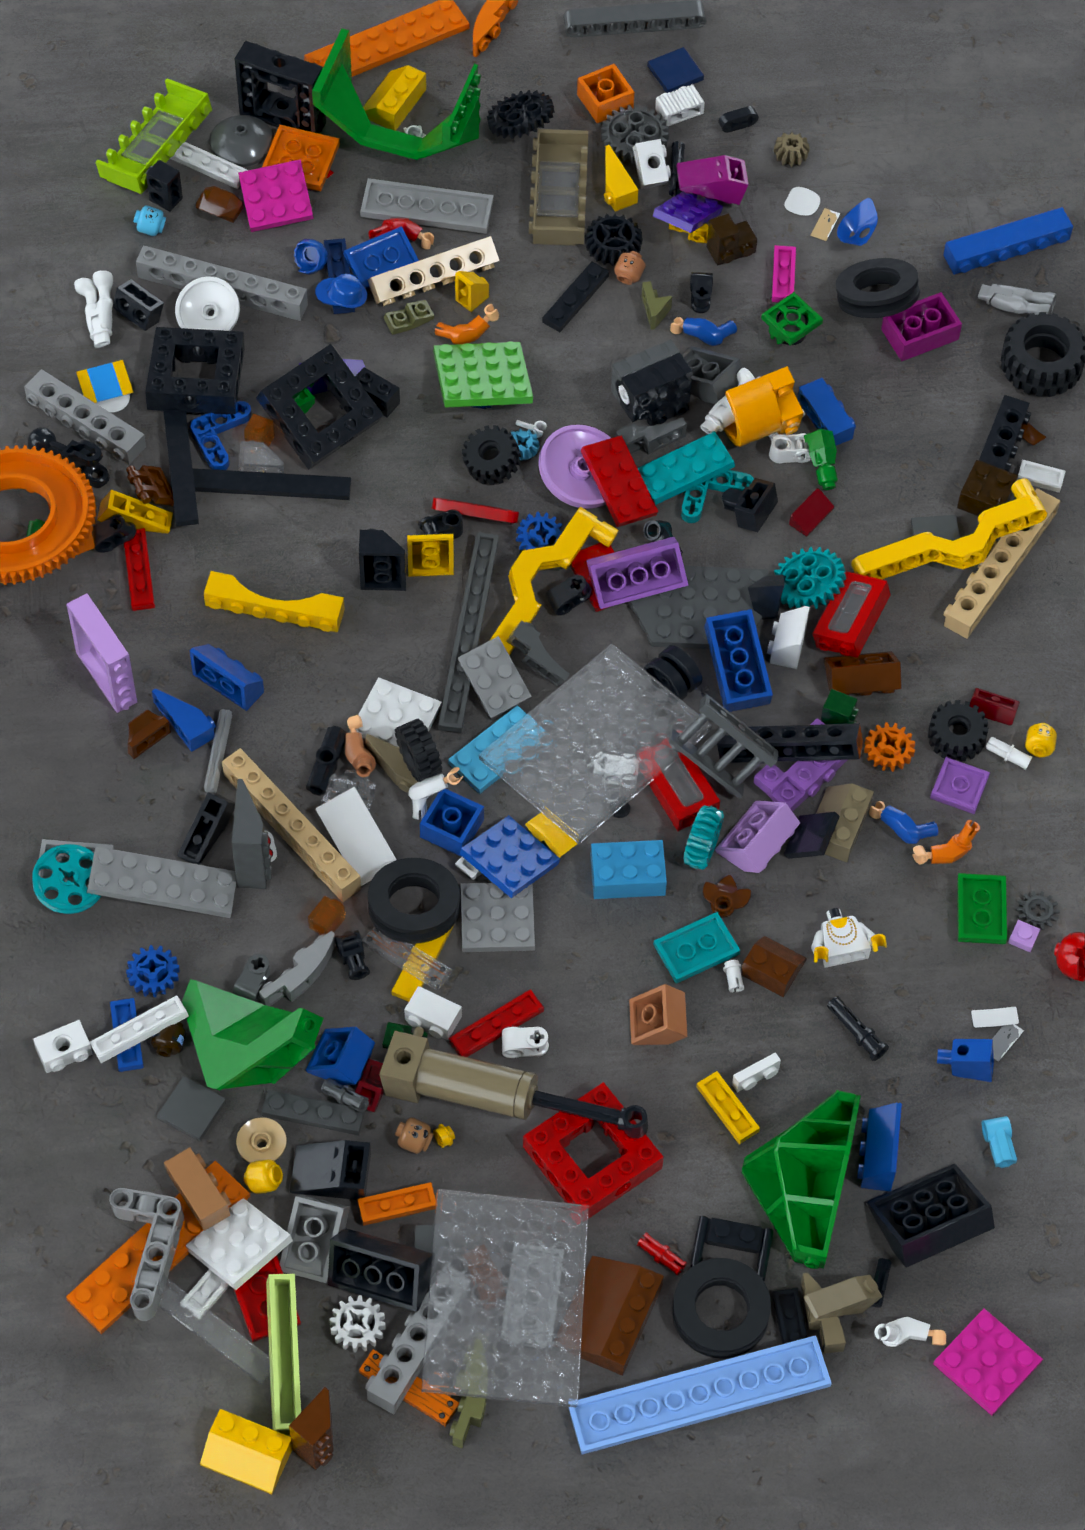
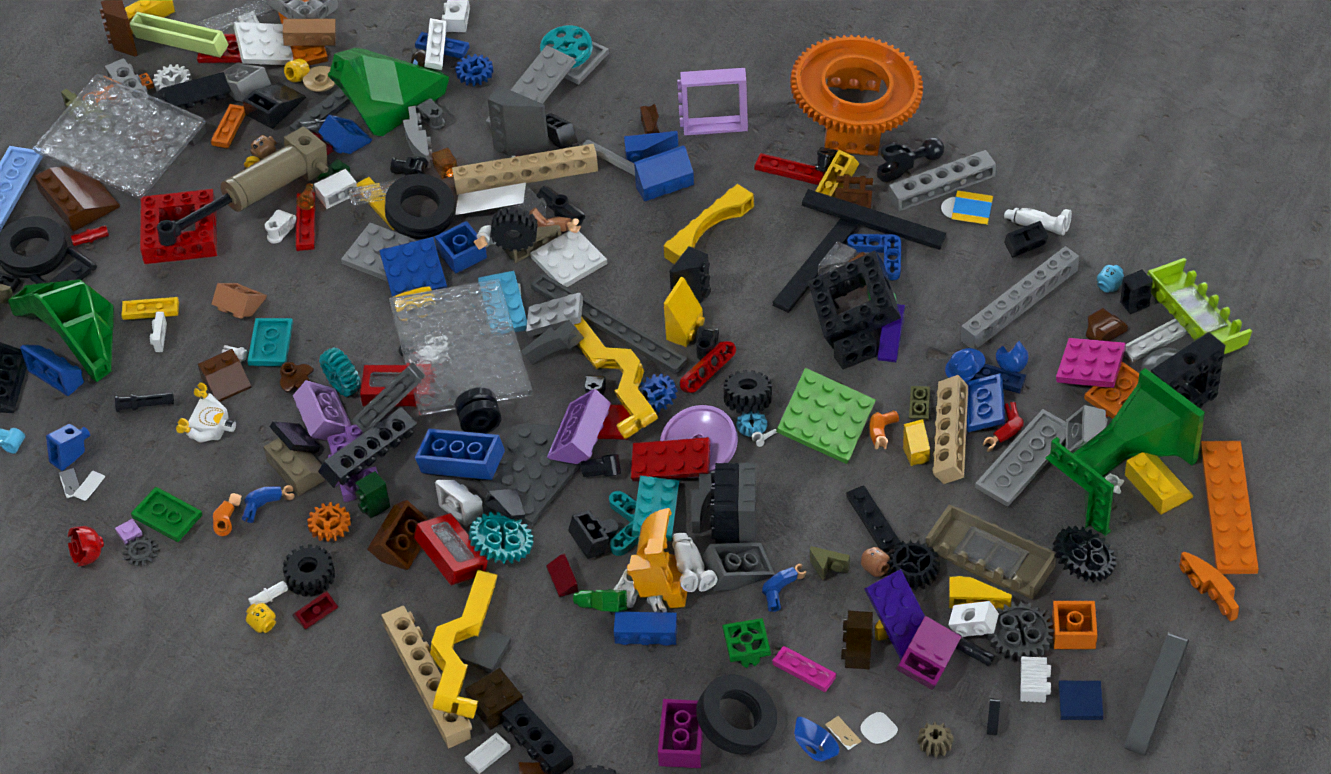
camera: 125 degrees right, 10 degrees down
black brick [145,327,245,415] -> none
white dish [175,277,240,331] -> none
dark azure brick [590,840,667,899] -> none
black piece [690,272,713,313] -> none
medium lavender tile [930,757,990,814] -> none
none -> clear orange cone [296,183,314,210]
none -> light grey slope [1066,405,1107,453]

